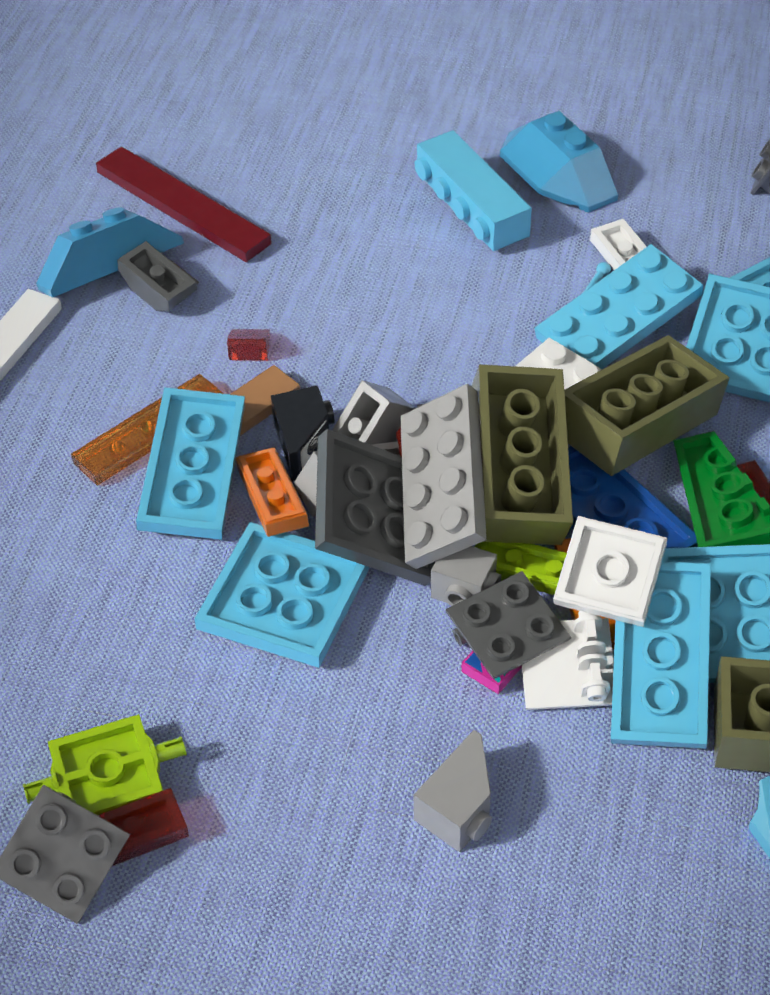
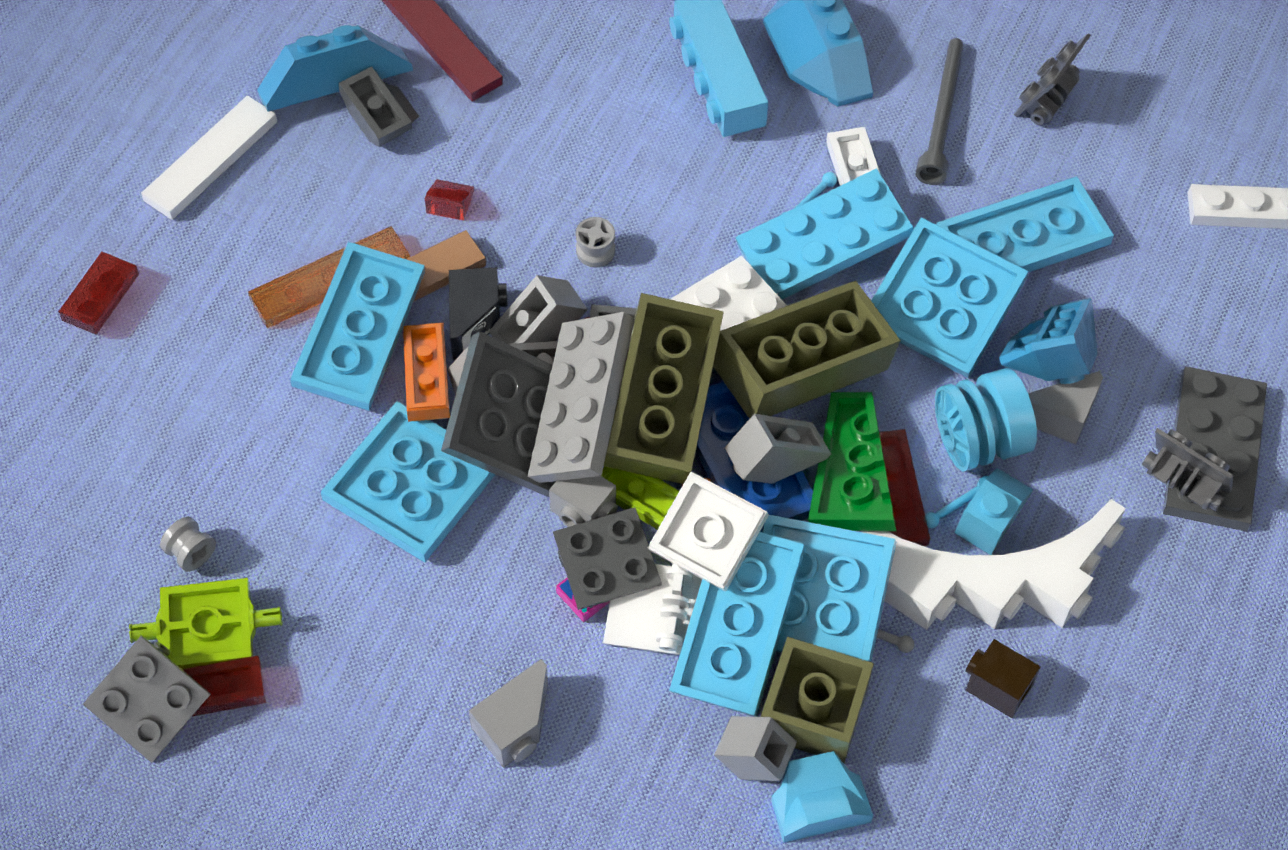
camera: 10 degrees right, 10 degrees up
none -> light grey wheel [160,517,216,572]
none -> light grey wheel [576,217,615,267]
none -> light grey brick [714,716,797,781]
none -> light grey slope [725,414,831,484]
none -> dark grey piece [915,38,963,185]

